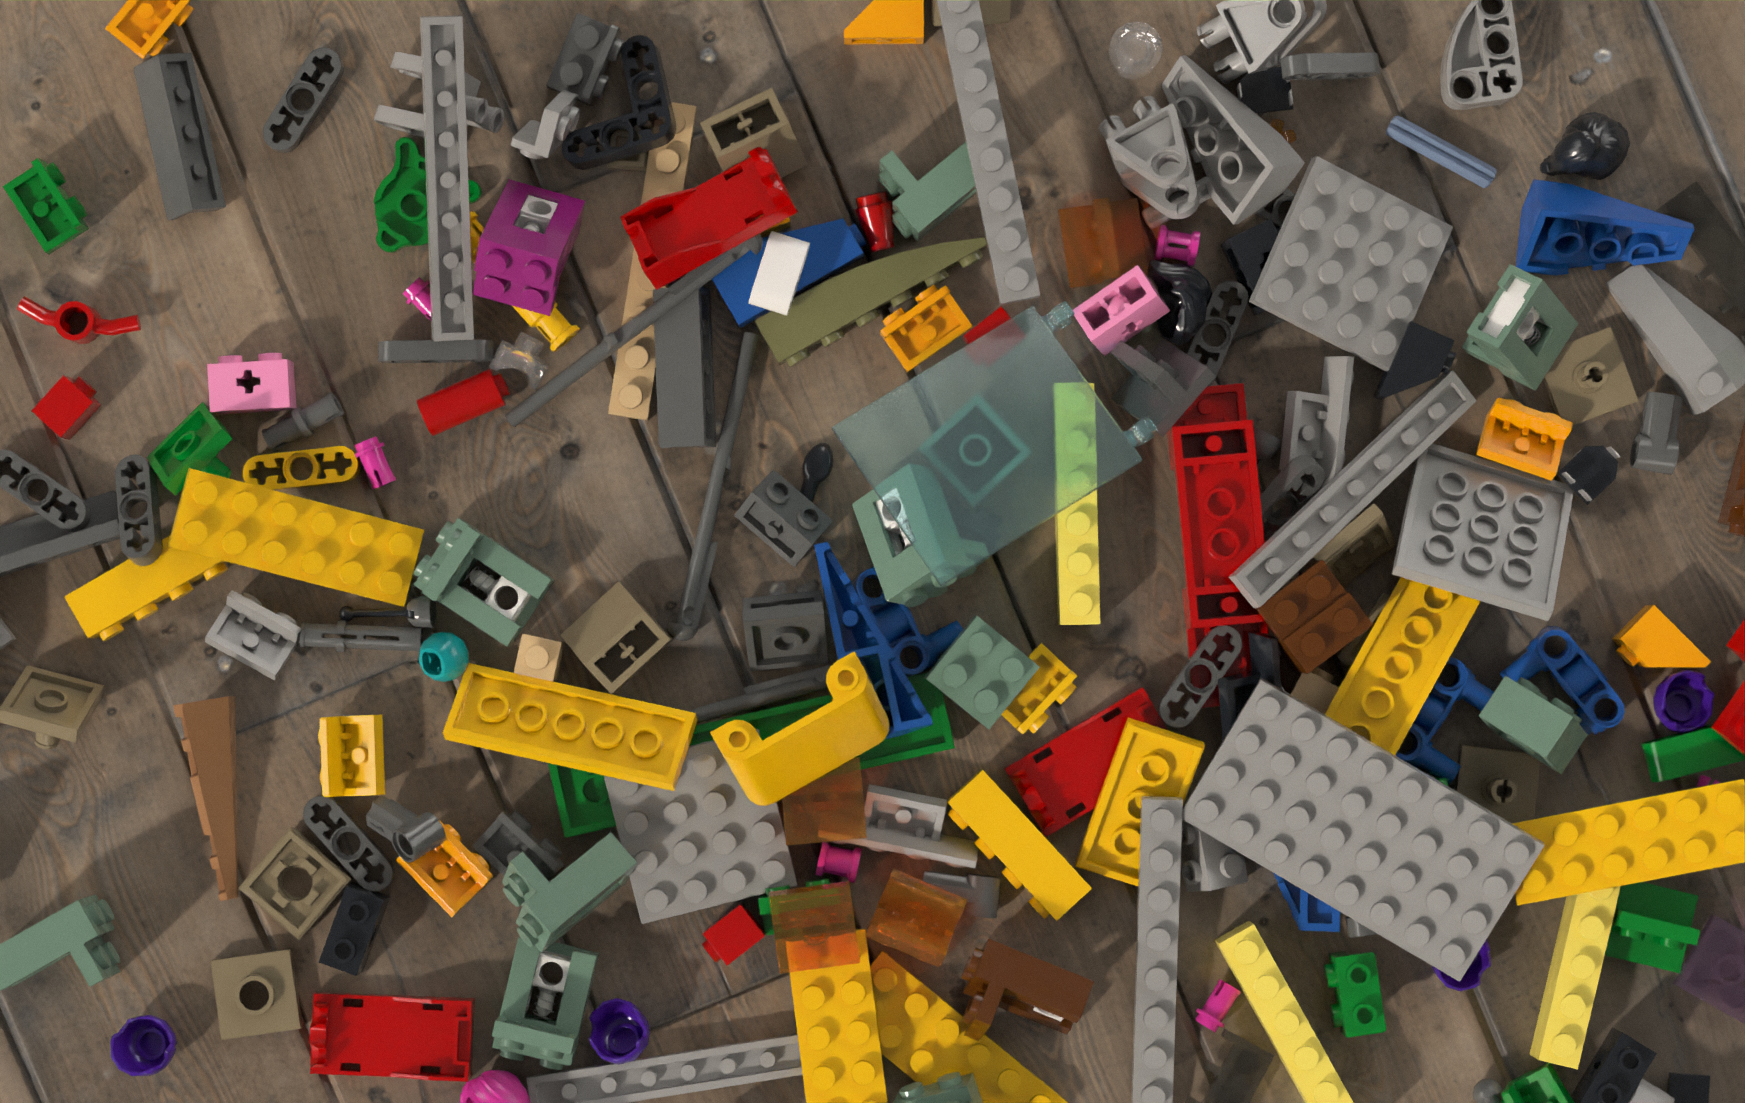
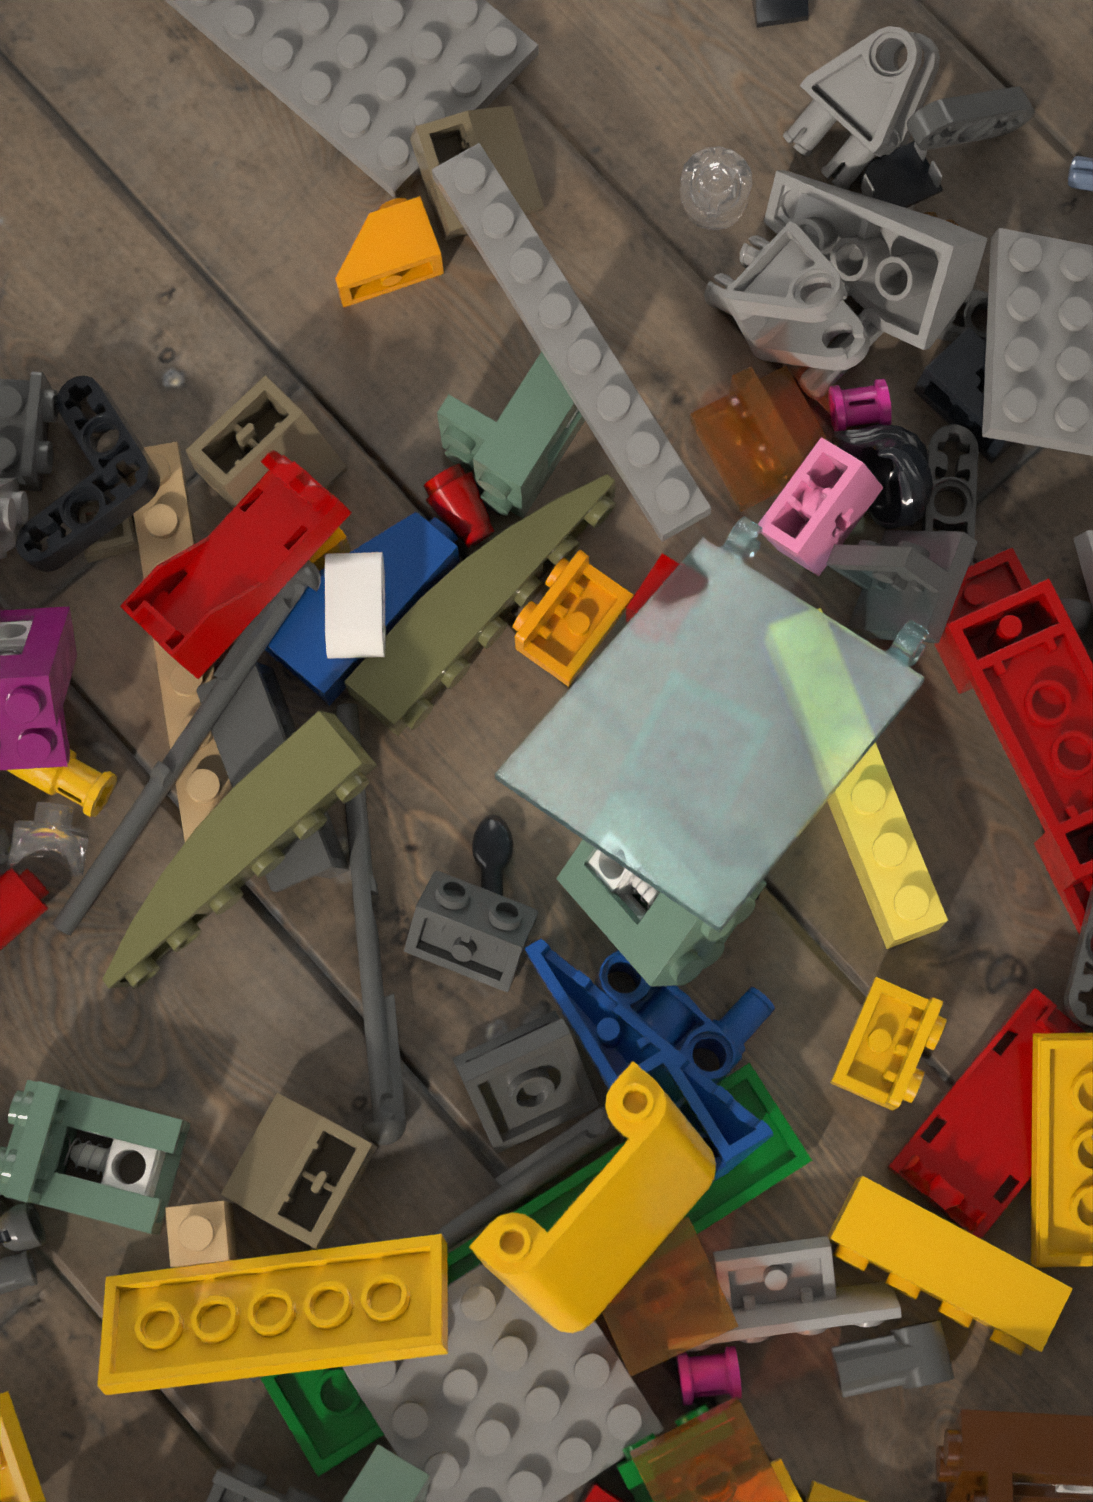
camera: 15 degrees left, 10 degrees down
teal piece [419,632,469,682] -> none
clear orange bracket [866,868,967,967] -> none
sand green brick [924,615,1040,730] -> none
none -> olive slope [102,711,377,989]

